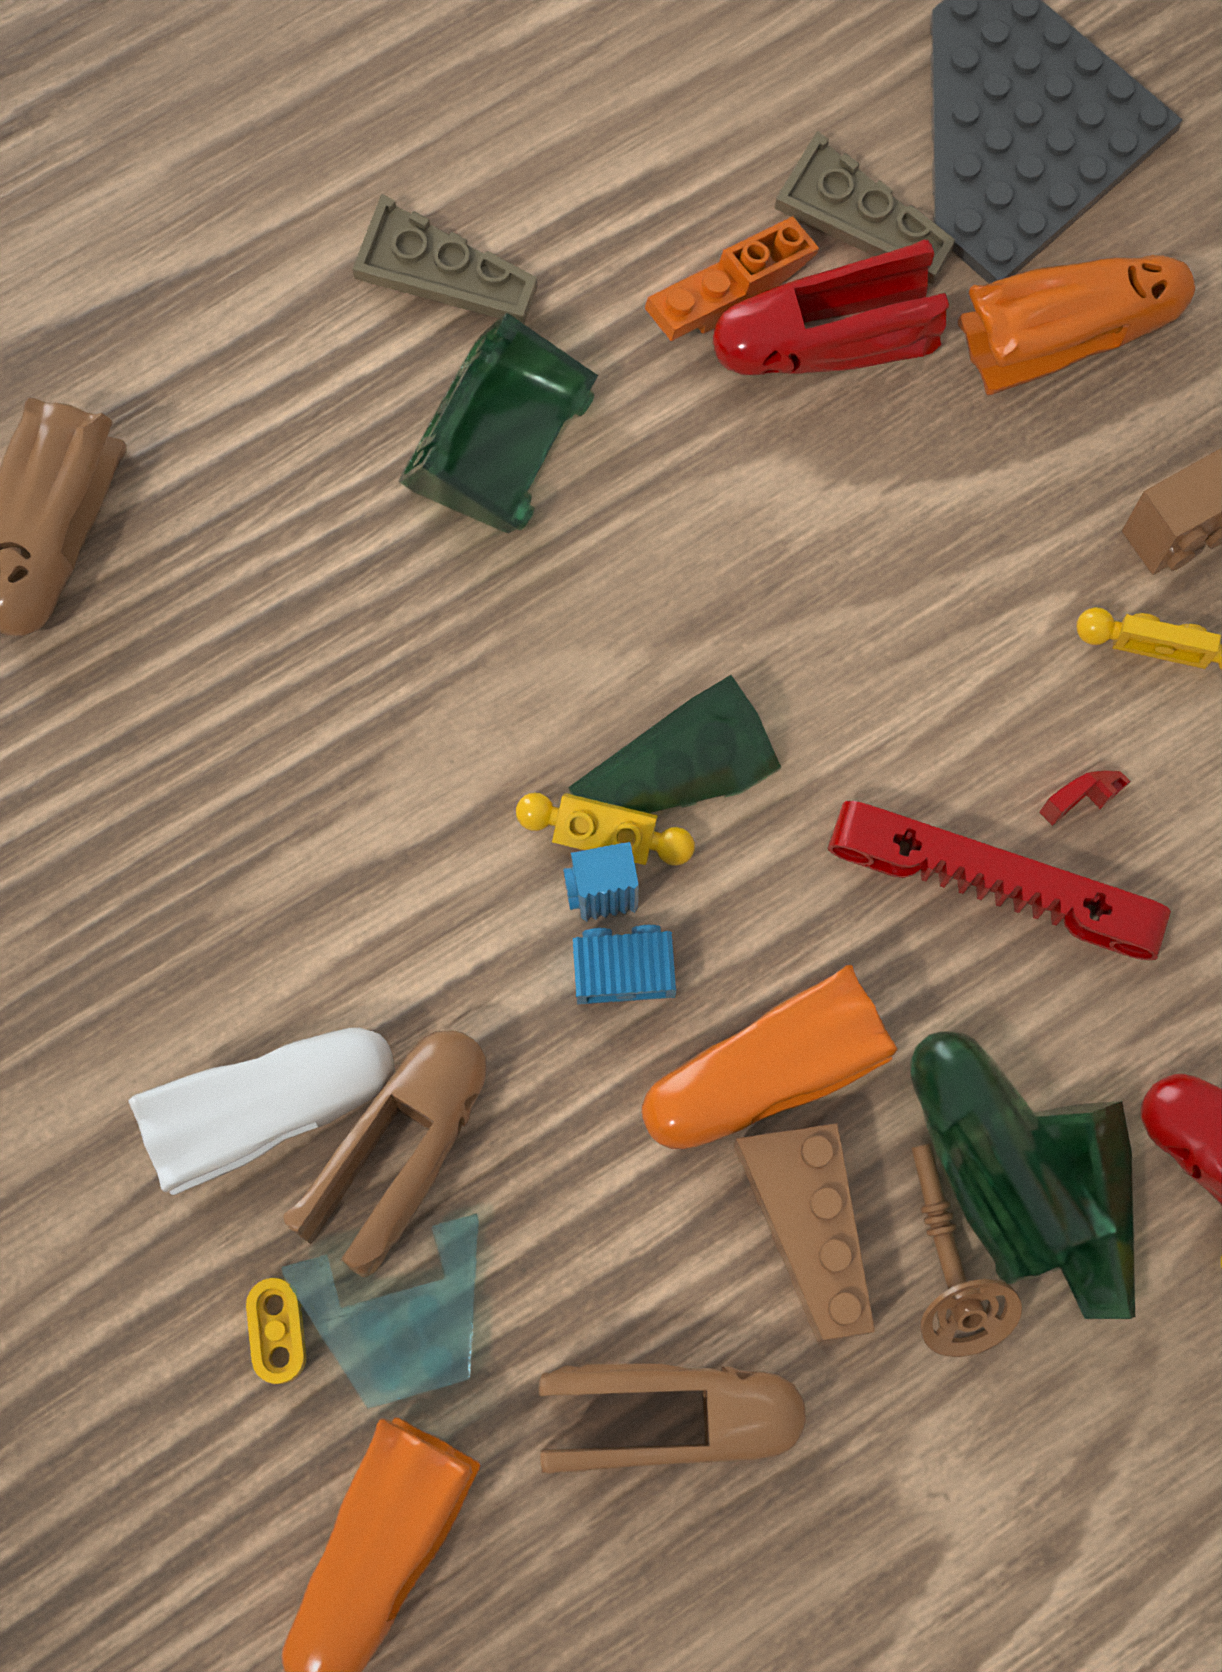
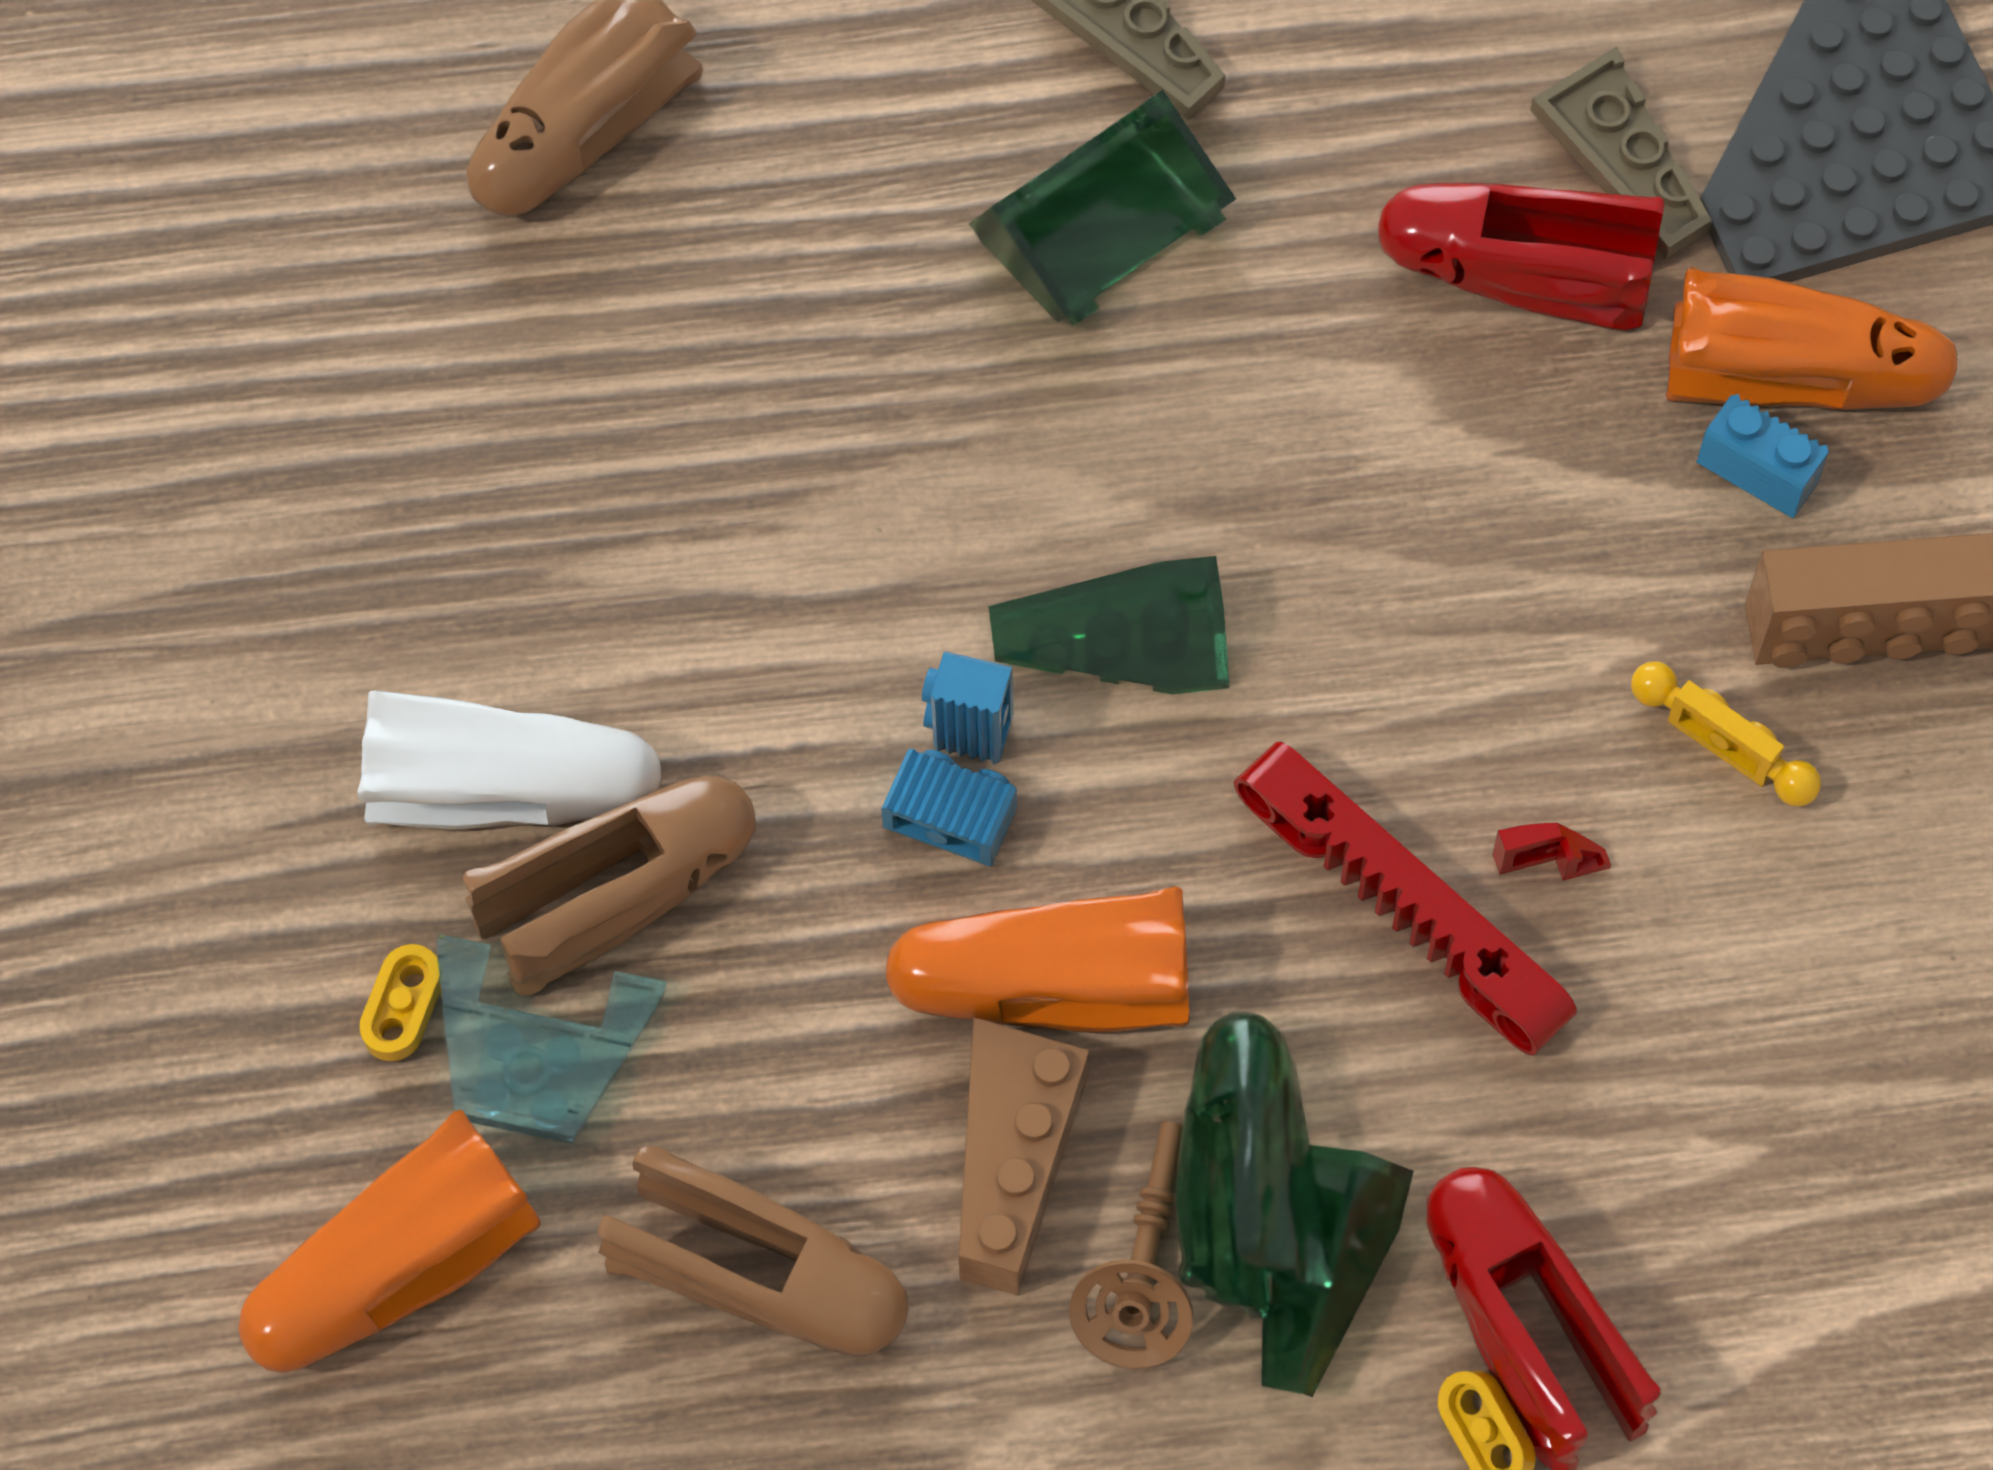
camera: 25 degrees right, 10 degrees down
yellow plate [516,792,695,866] -> none
orange slope [645,216,819,341] -> none
none -> dark azure brick [1696,394,1829,518]

